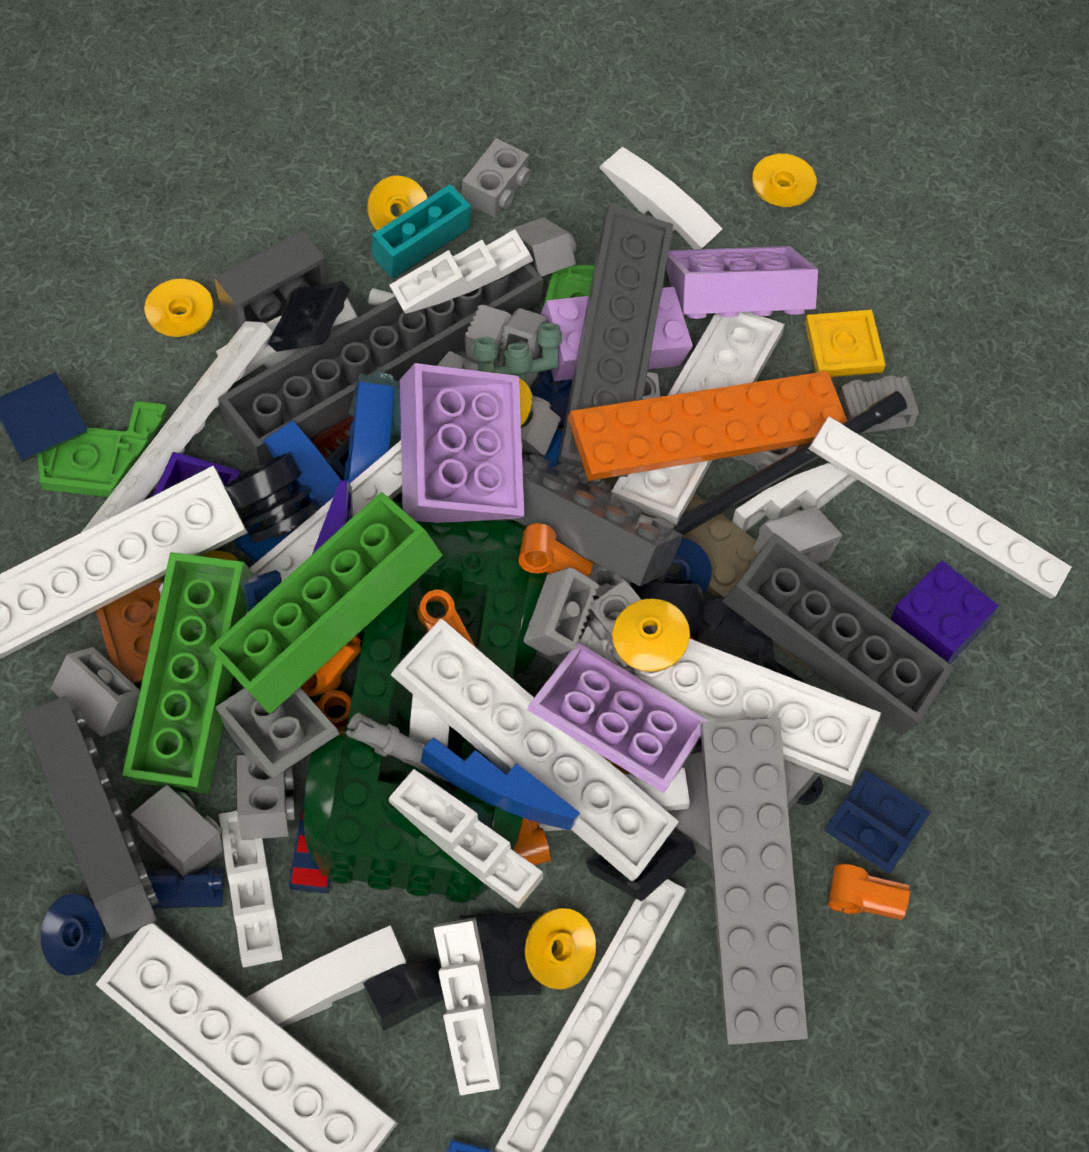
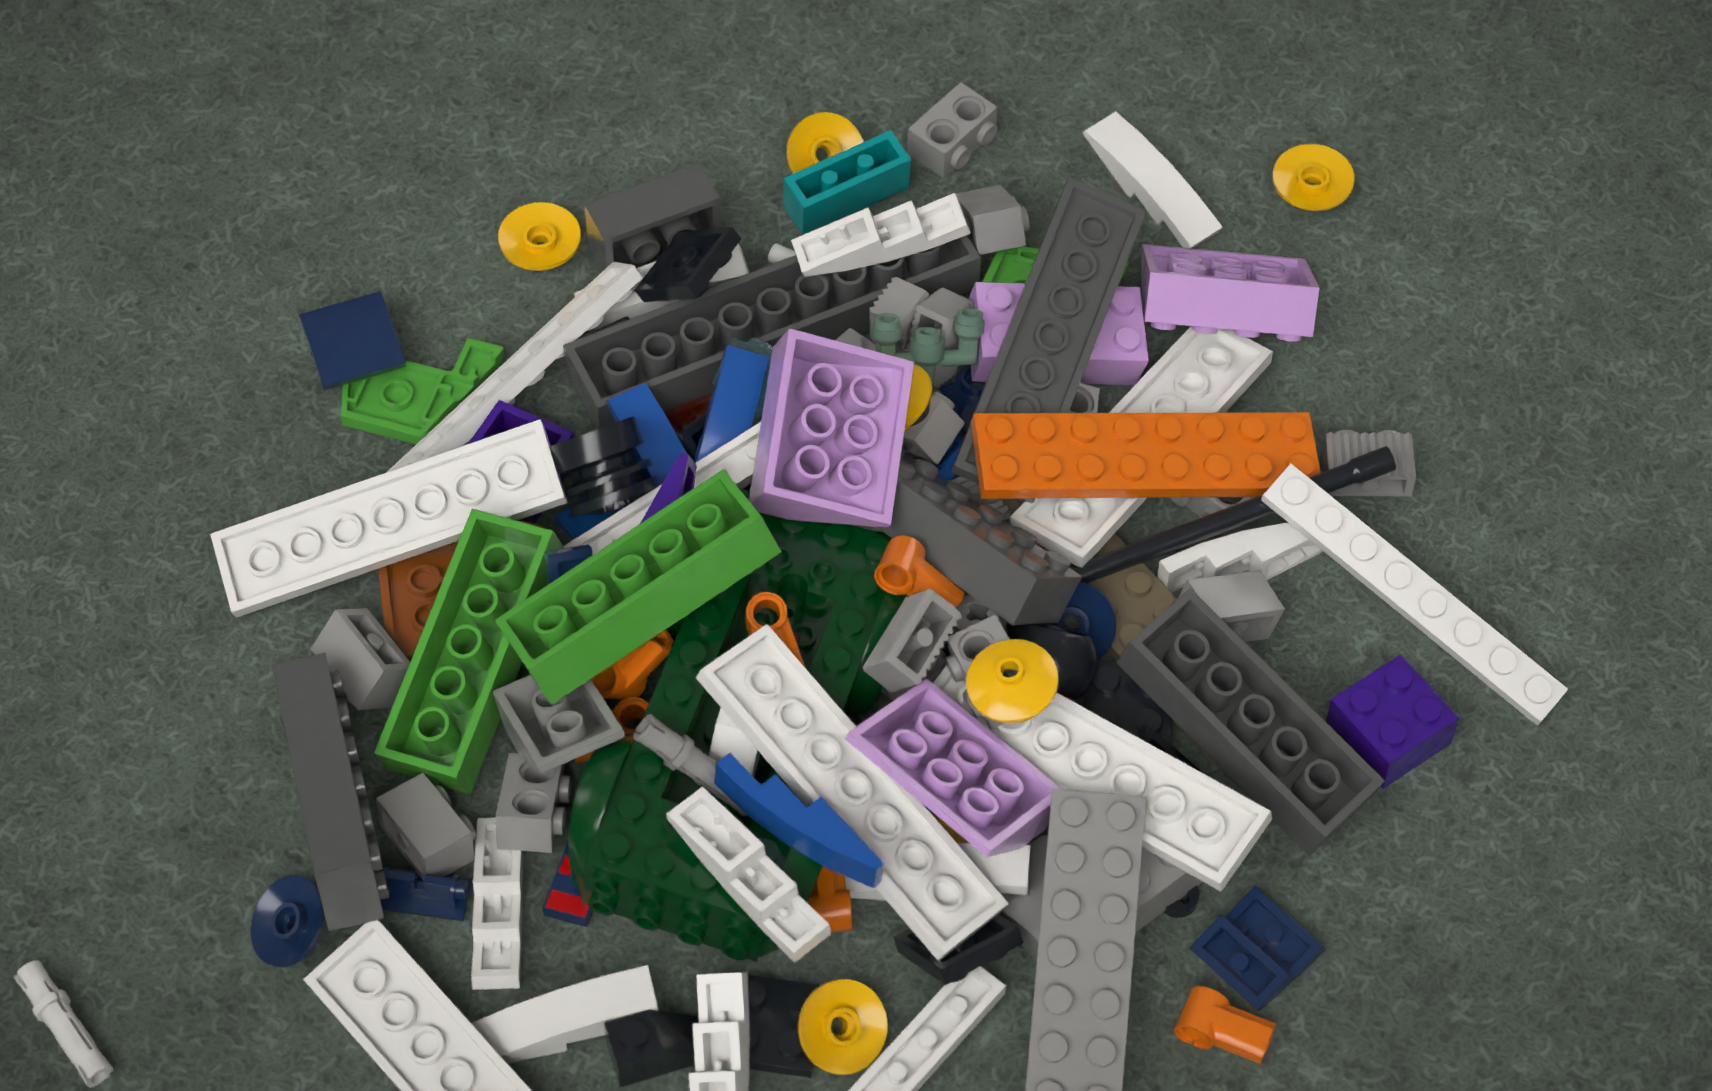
camera: 15 degrees right, 5 degrees down
yellow plate [804,310,886,377] -> none

